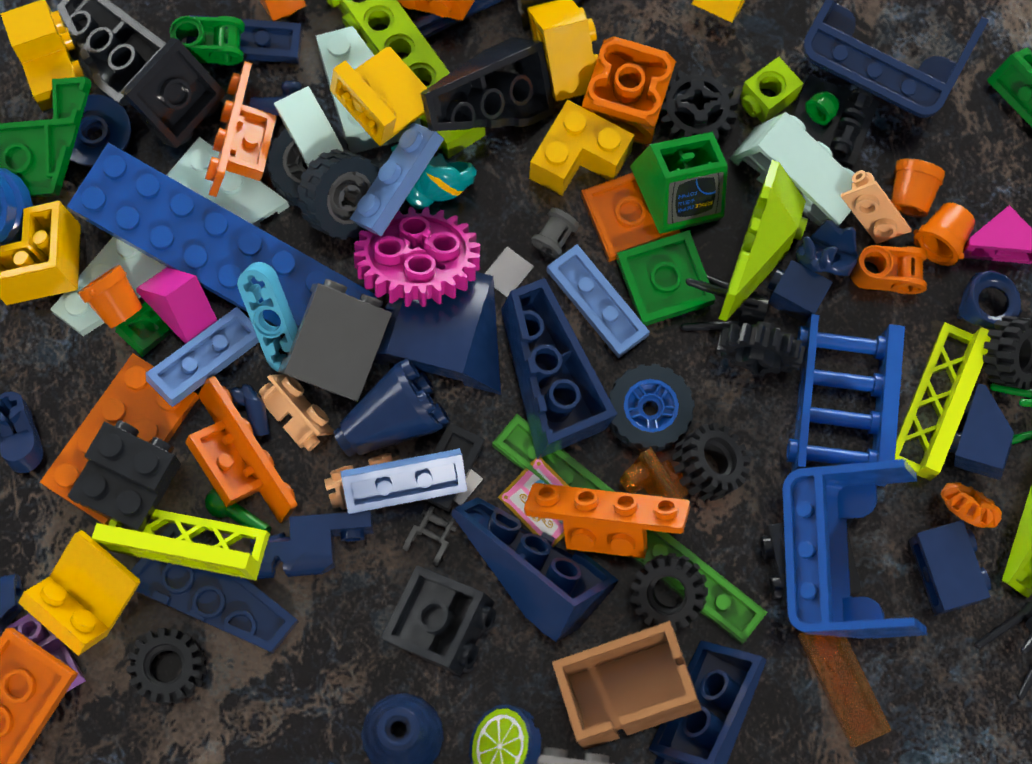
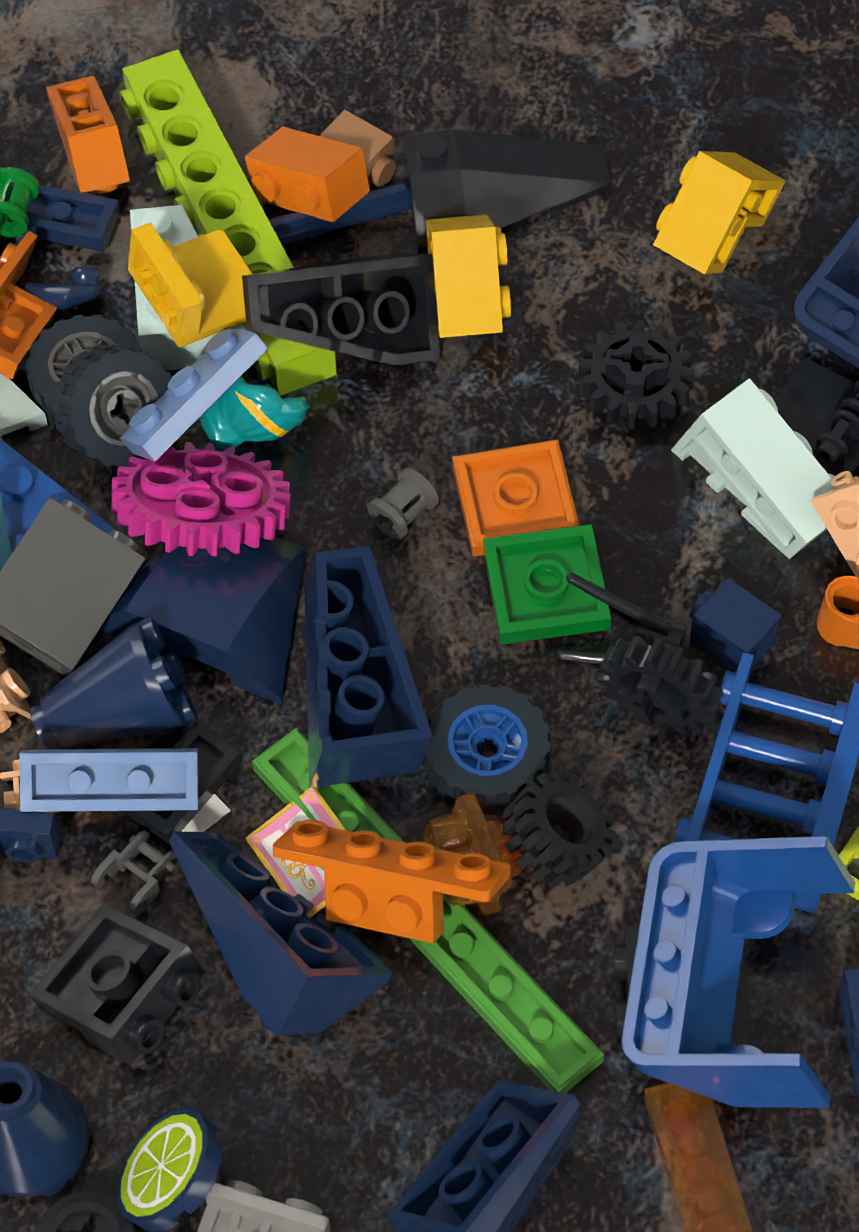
camera: 15 degrees right, 15 degrees down
light aqua slope [273,86,343,167] -> none
white sticker [485,247,534,297] -> none
yellow brick [529,100,634,196] -> none
medium blue plate [547,244,650,359] -> none
medium nougat piece [552,621,702,750] -> none
orange piece [581,36,676,145] -> none
green slope [630,132,728,234] -> none
black tyre [631,553,708,631] -> none
lime wedge [719,160,808,321] -> none
lime brick [739,56,804,123] -> none
dark blue piece [795,219,859,276] -> none
green hinge [805,91,839,125] -> none

